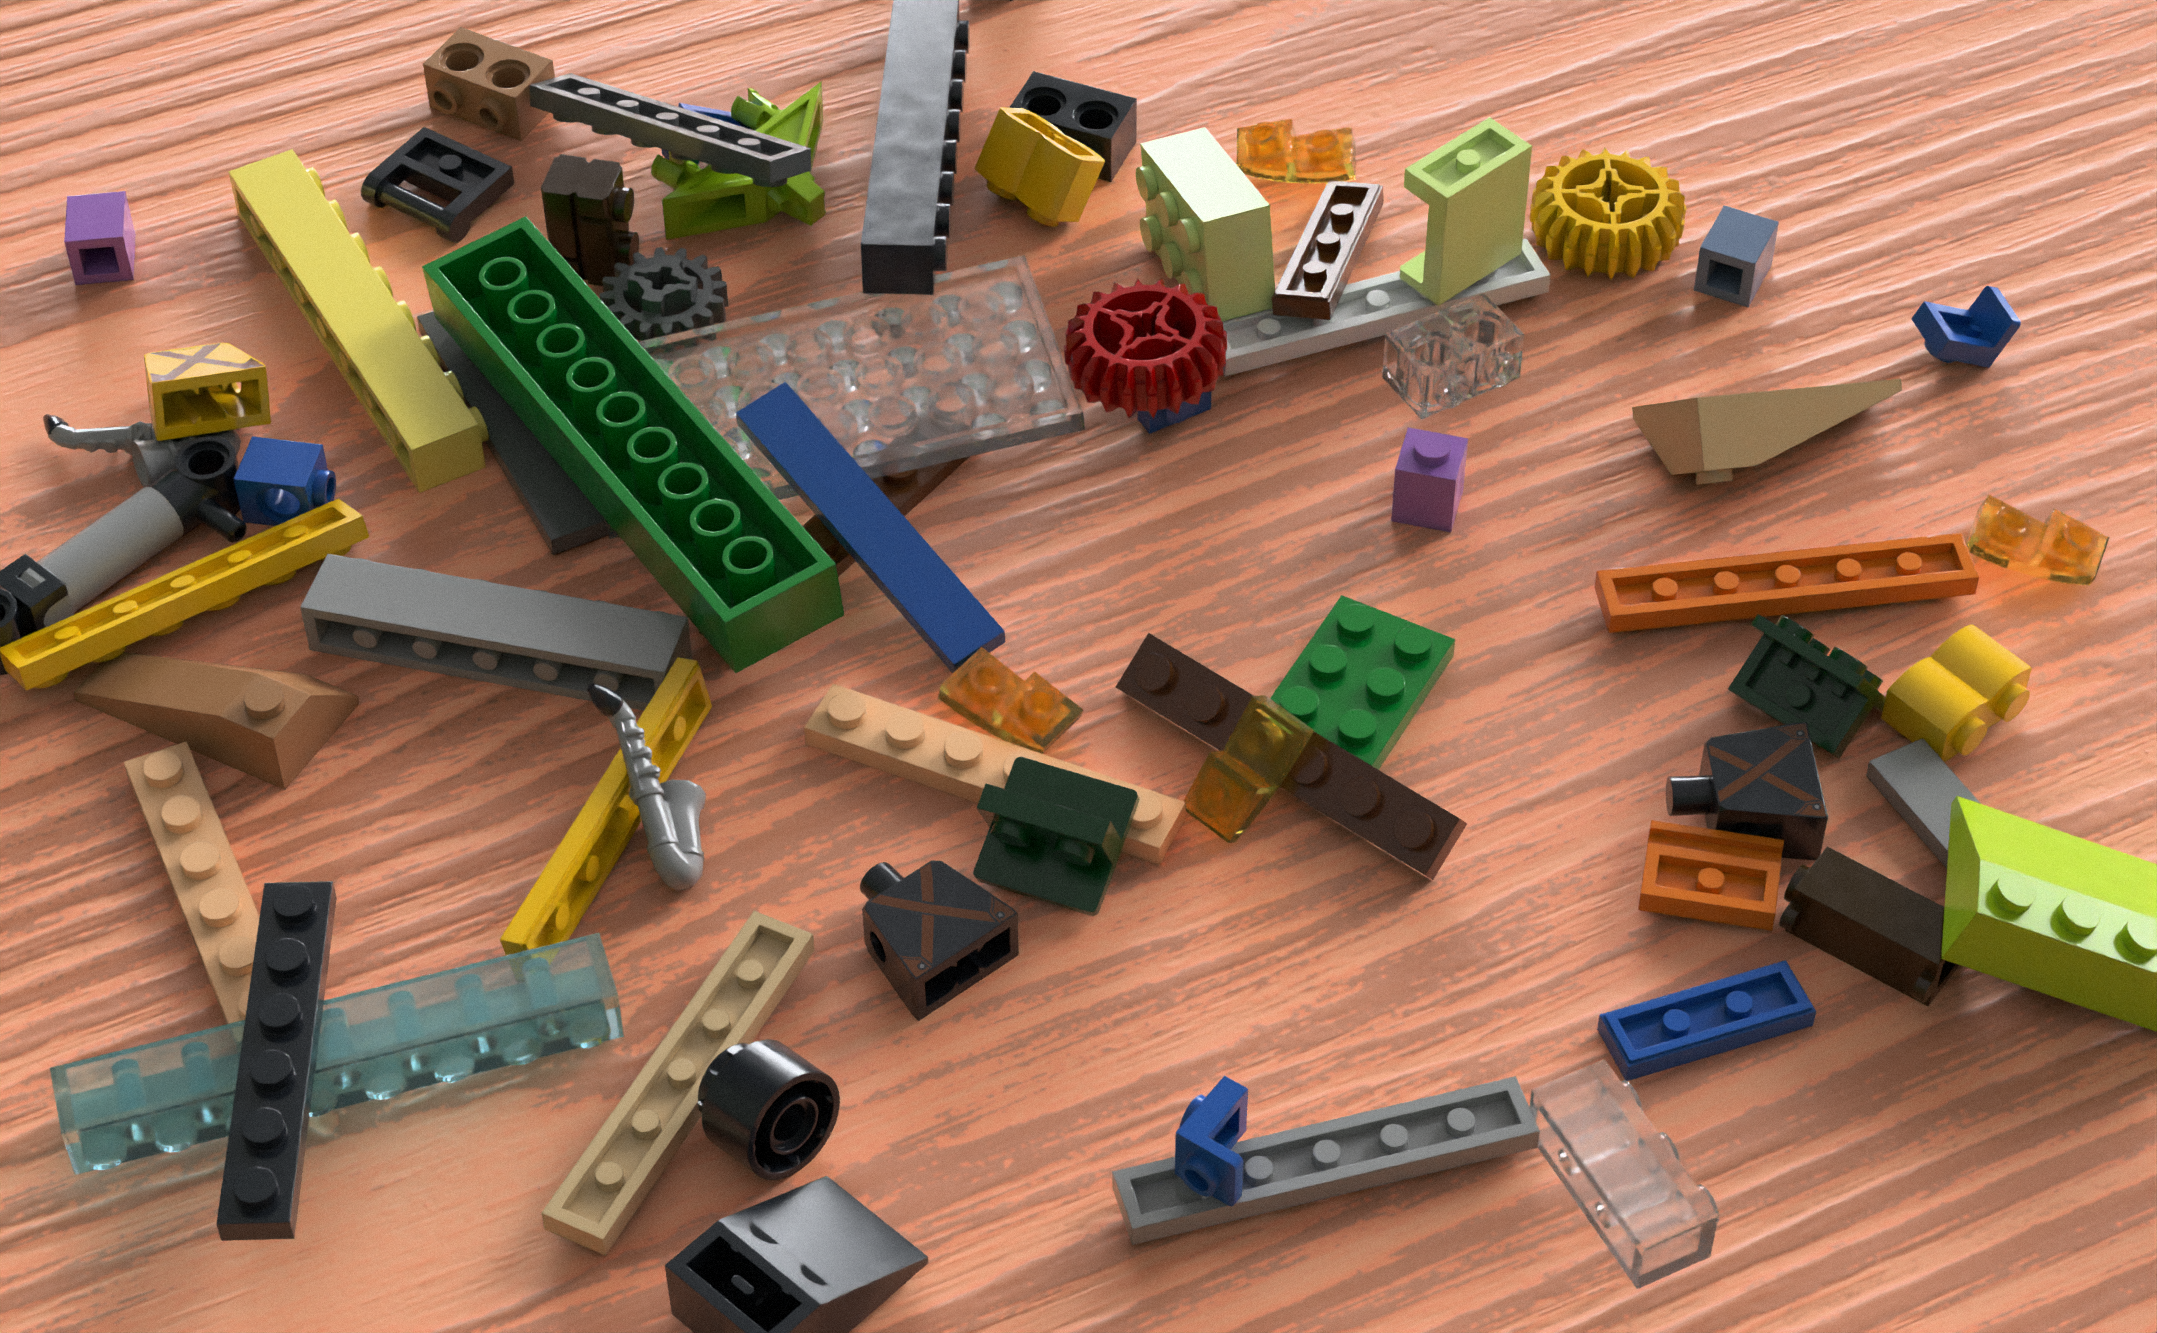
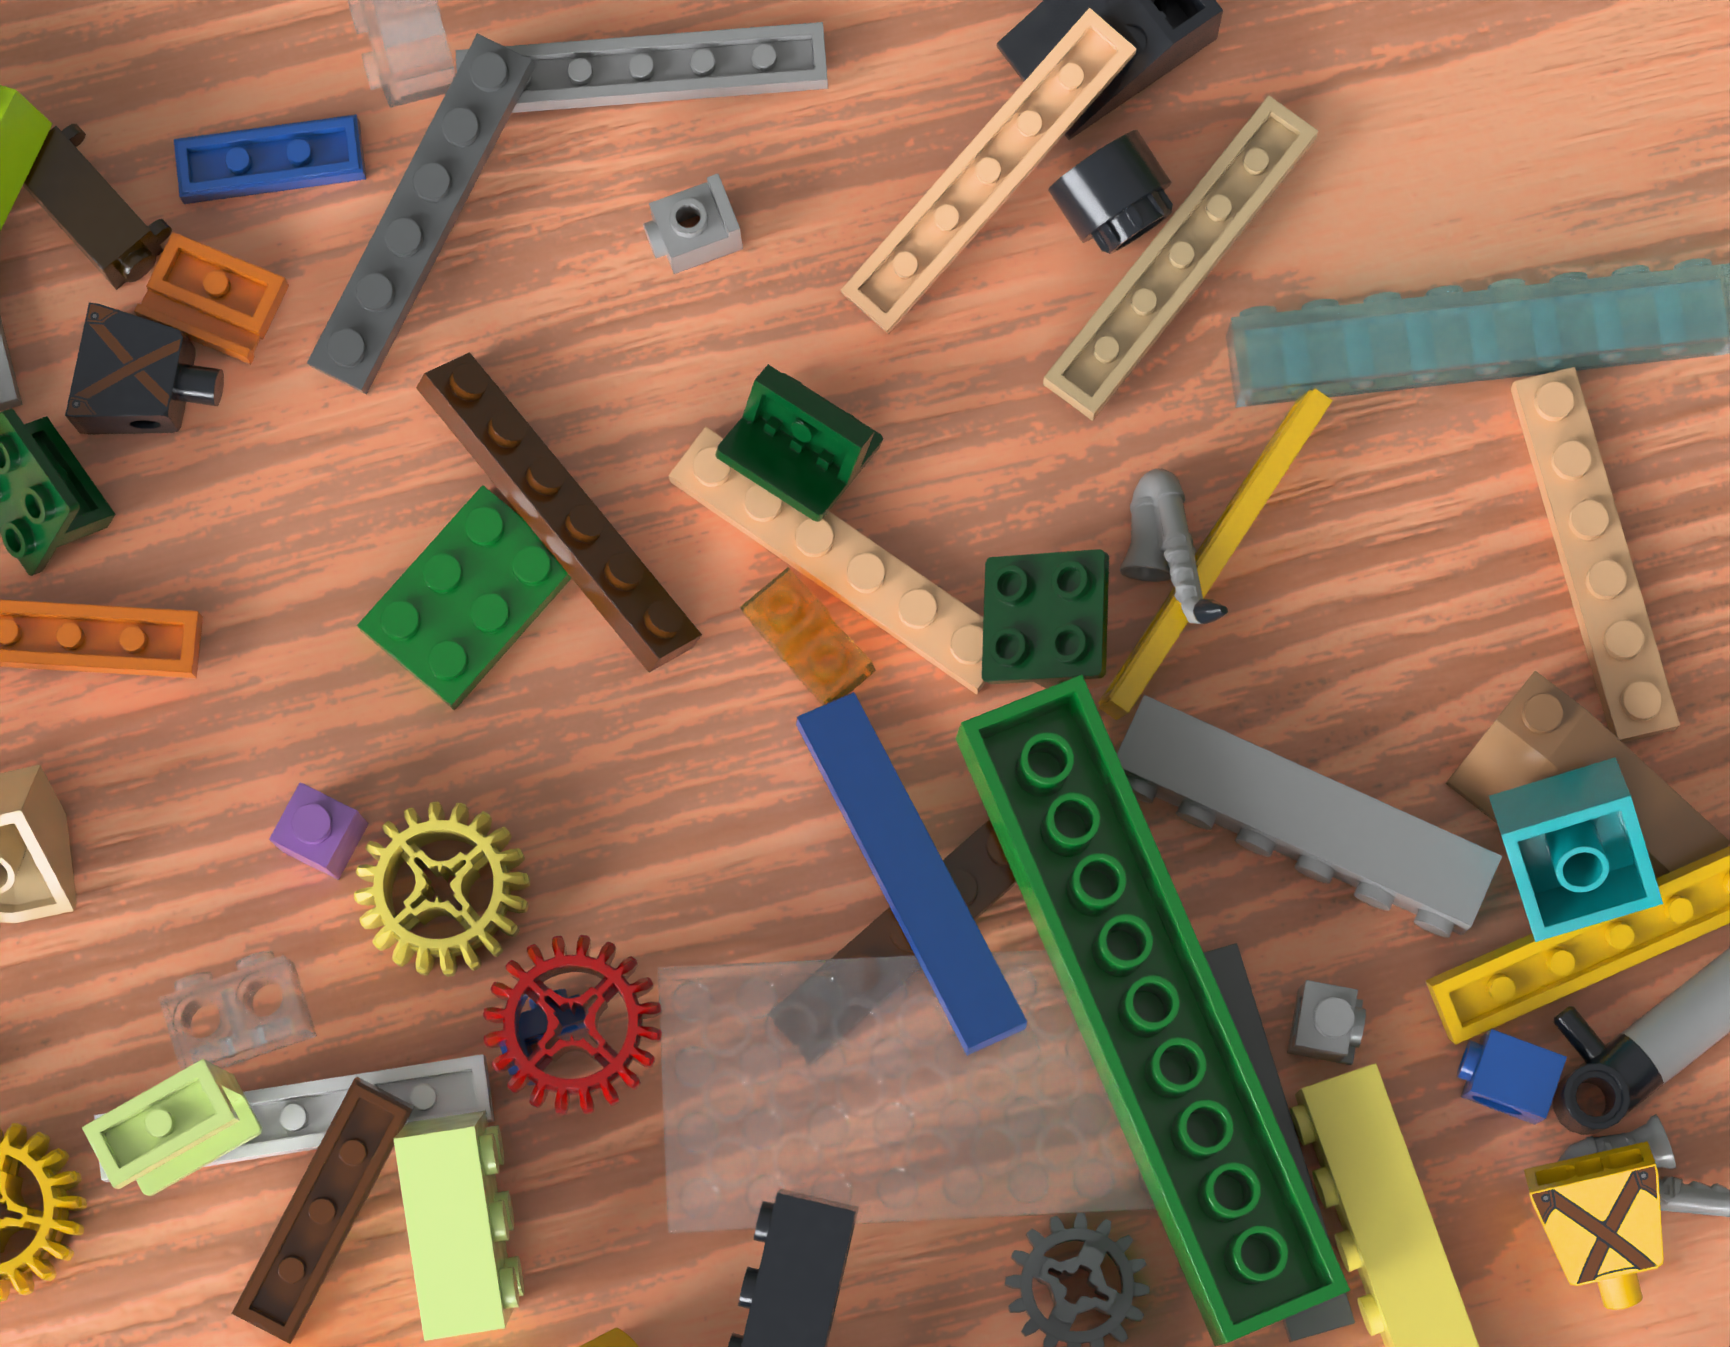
camera: 165 degrees left, 30 degrees up
black plate [217,881,337,1241] -> none
black torso [860,861,1019,1021] -> none
blue bracket [1175,1075,1248,1207] -> none
clear yellow slope [1183,695,1314,843] -> none
none -> dark grey plate [307,33,536,395]
none -> light yellow gear [354,802,530,977]
none -> light grey brick [643,173,743,274]
none -> light nougat plate [840,8,1137,334]
none -> dark green bracket [982,549,1109,688]
none -> light grey brick [1287,980,1366,1065]
none -> teal brick [1489,757,1663,942]

